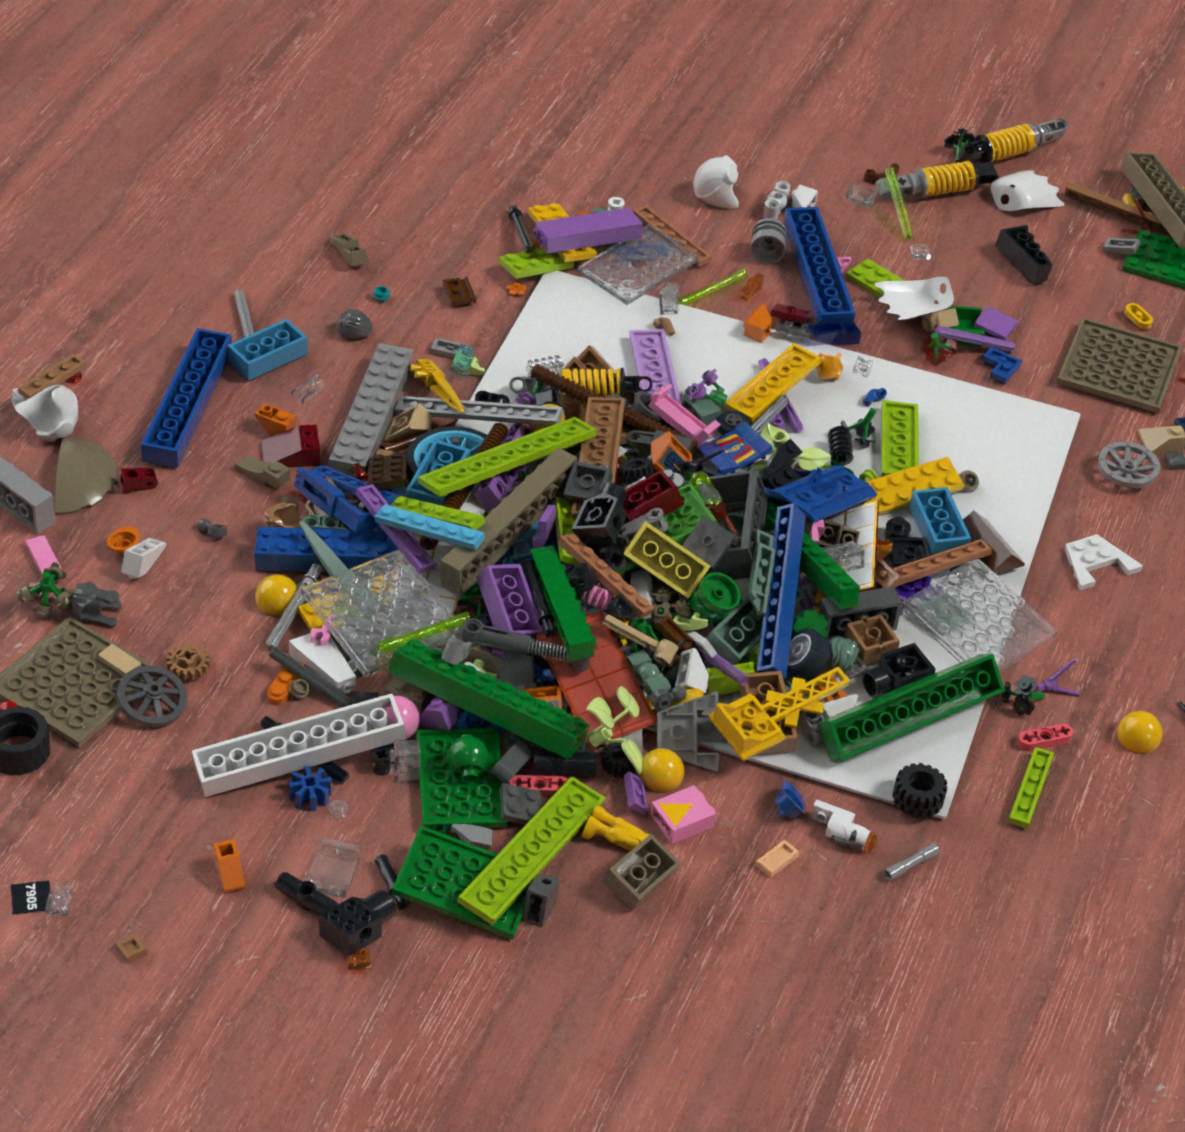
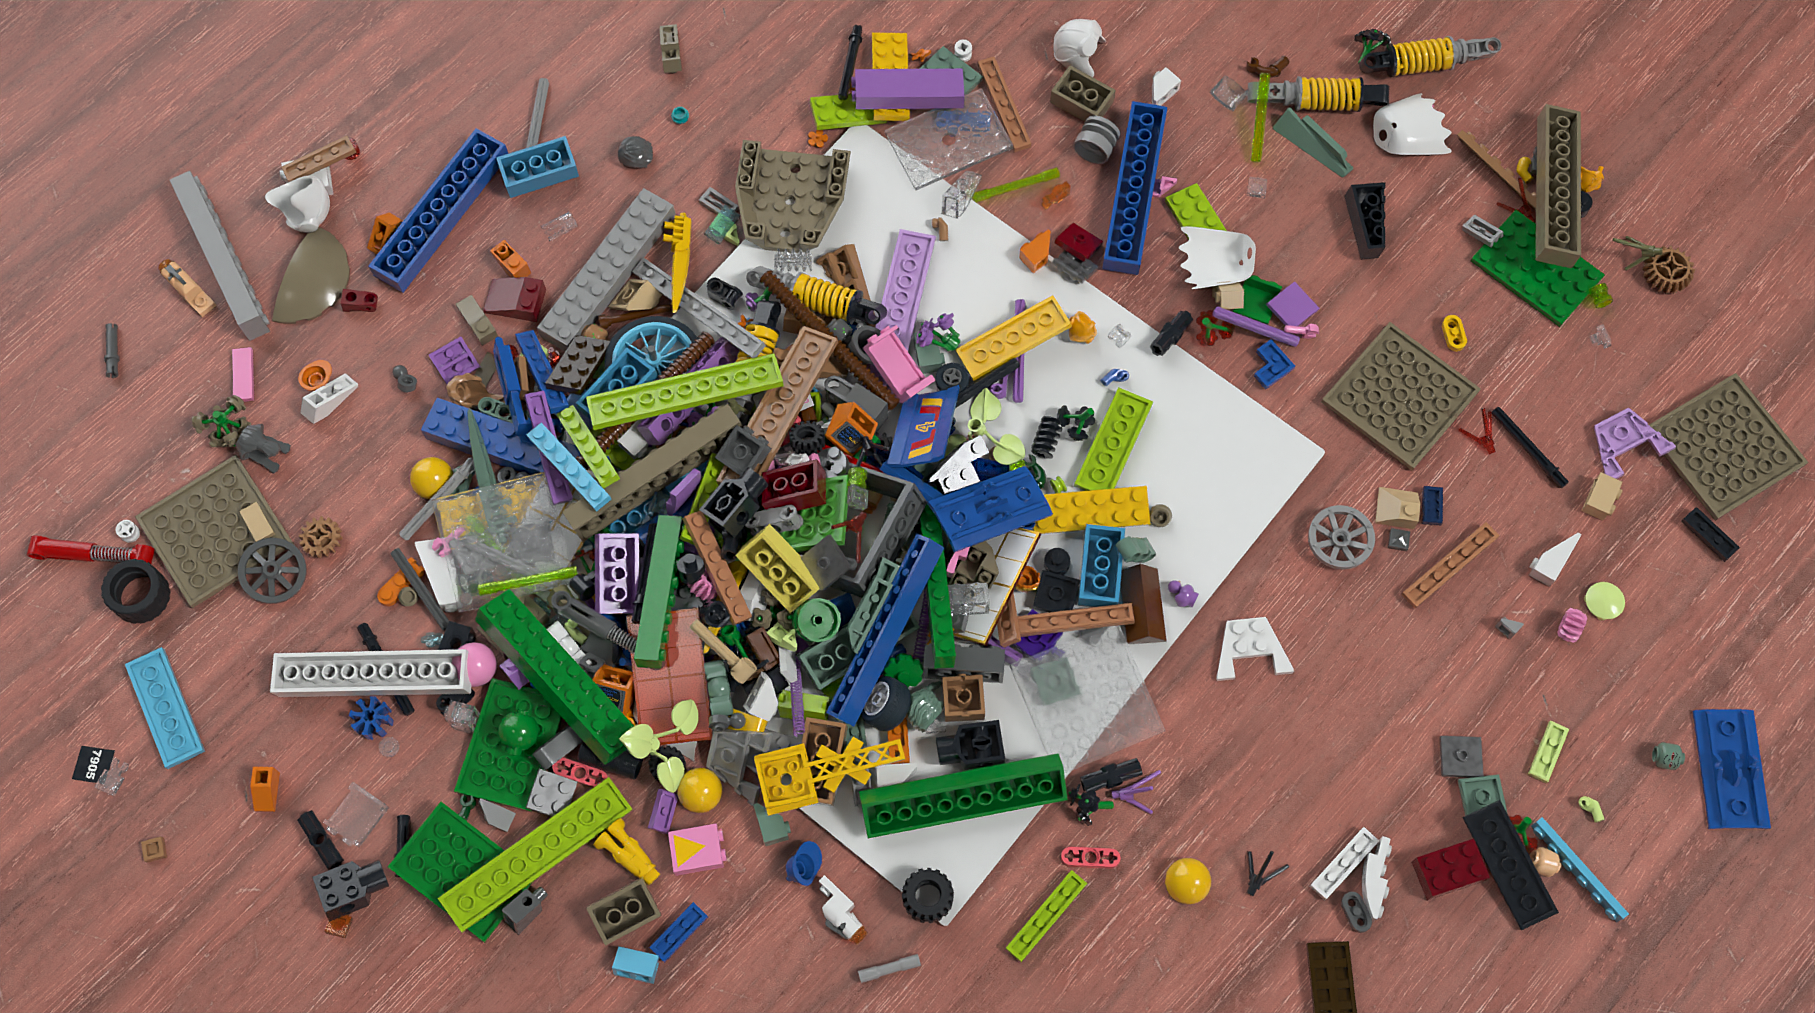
camera: 25 degrees right, 25 degrees up
light grey piece [441,635,472,665] -> none
reddish brown plate [443,277,476,307] -> none
light nougat tile [755,840,800,878] -> none
white piece [763,181,790,219] -> none
clear blue slope [808,319,861,345] -> none
none -> medium azure plate [125,647,205,769]
none -> orange slope [367,212,403,254]
none -> medium lavender slope [429,337,480,384]
none -> medium azure hinge [612,947,659,984]
none -> blue plate [649,902,708,963]
none -> dark tan wedge [735,140,851,254]
none -> sand green slope [753,803,791,846]
none -> dark tan brick [1050,65,1116,122]
none -> black piece [1080,758,1143,793]
none -> sand green piece [1115,536,1156,563]
none -> black piece [1150,310,1193,356]
none -> medium lavender animal [1168,580,1199,607]
none -> sand green wedge [1273,107,1353,177]
none -> bright pink bar [1284,324,1319,339]

